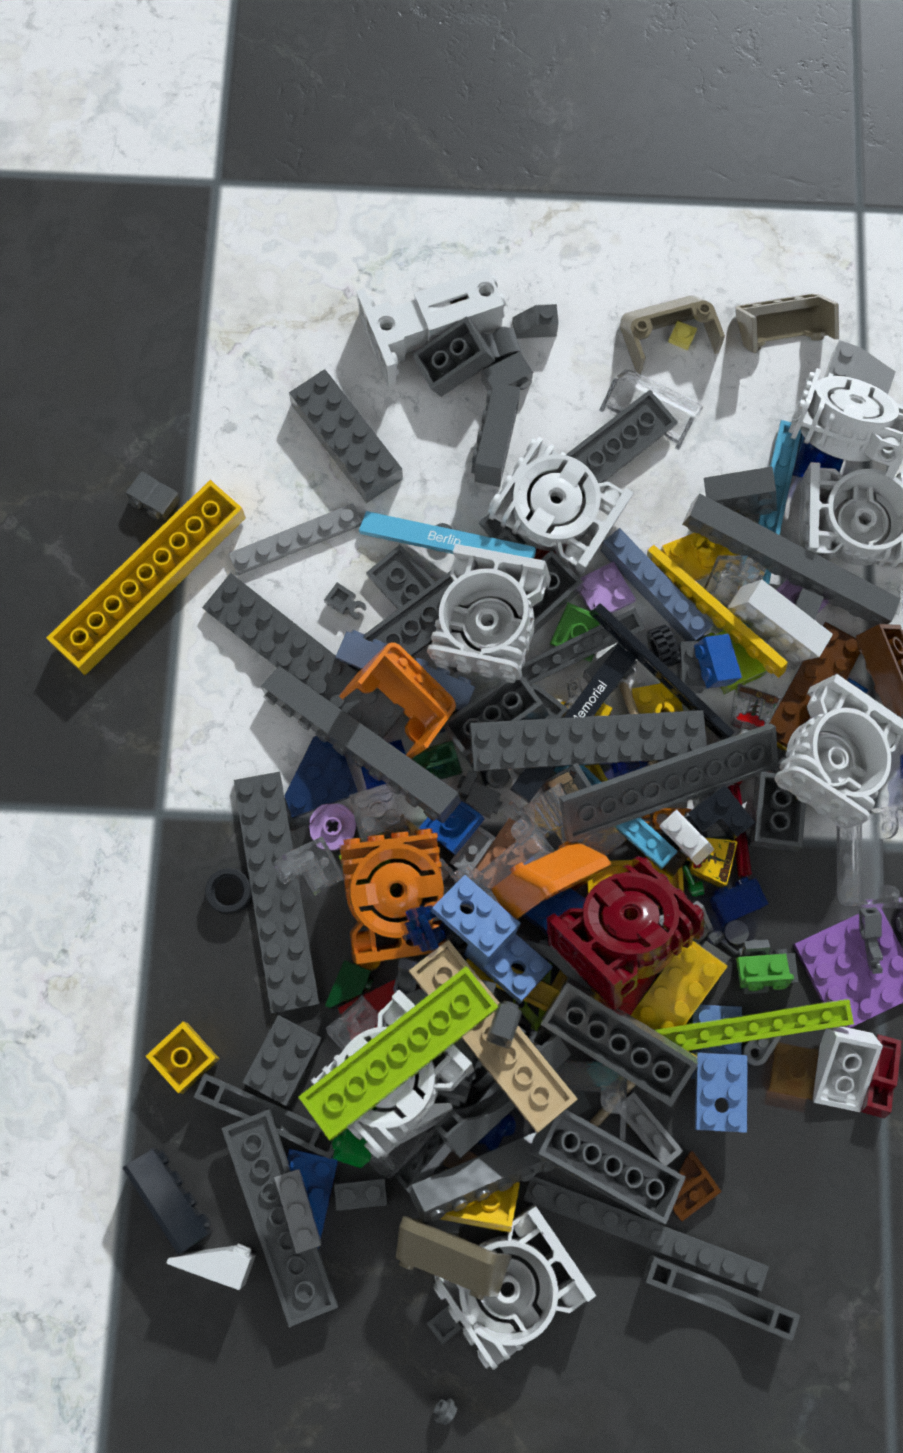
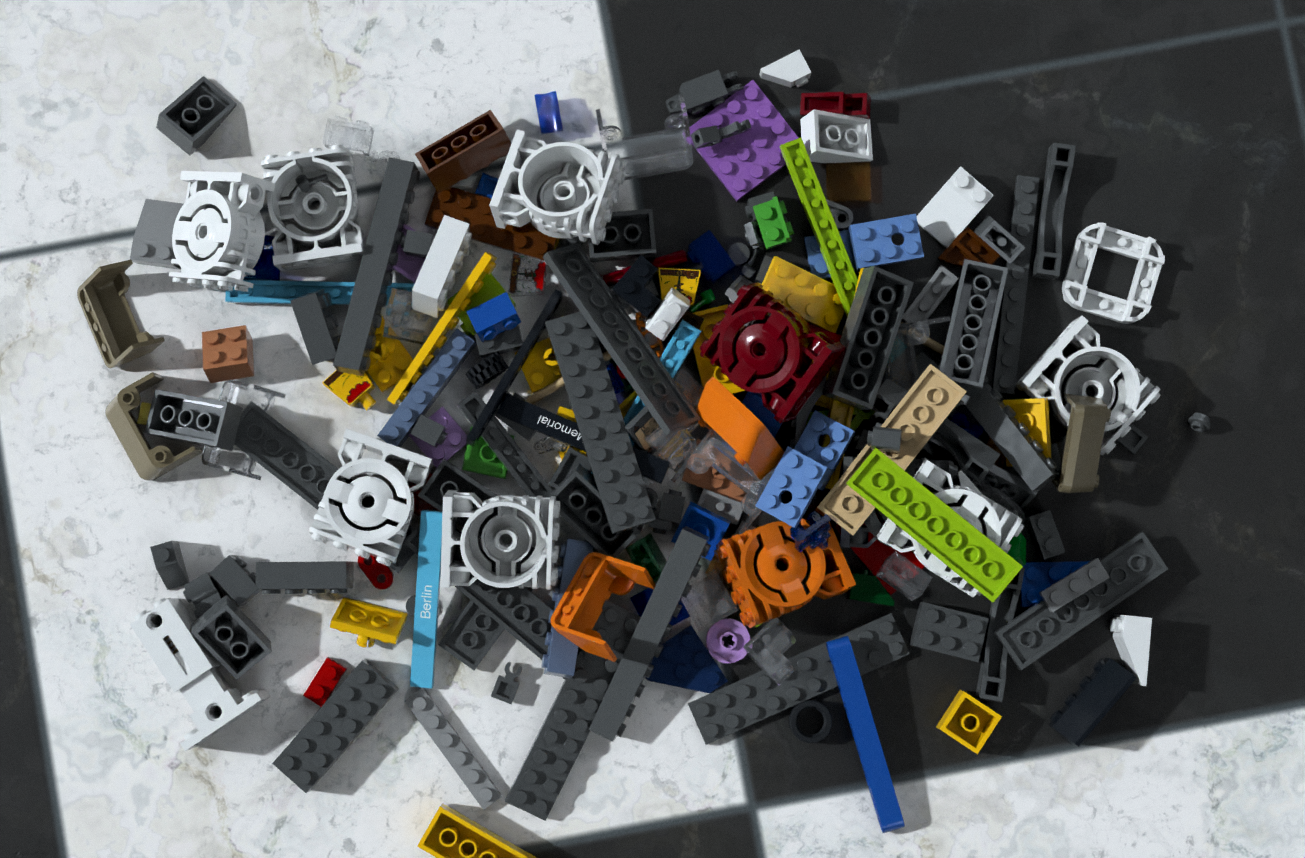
camera: 100 degrees left, 10 degrees up
none -> dark grey brick [144,389,243,451]
none -> nougat brick [202,325,254,383]
none -> dark grey hand [295,174,328,192]
none -> red plate [303,657,347,707]
none -> yellow torso [322,370,376,411]
none -> yellow plate [330,597,408,648]
none -> red plate [358,555,394,590]
none -> dark grey brick [411,414,448,448]
none -> blue beam [826,636,905,833]
none -> white slope [917,166,994,249]
none -> dark grey slope [973,215,1026,264]
none -> white plate [1062,223,1165,324]

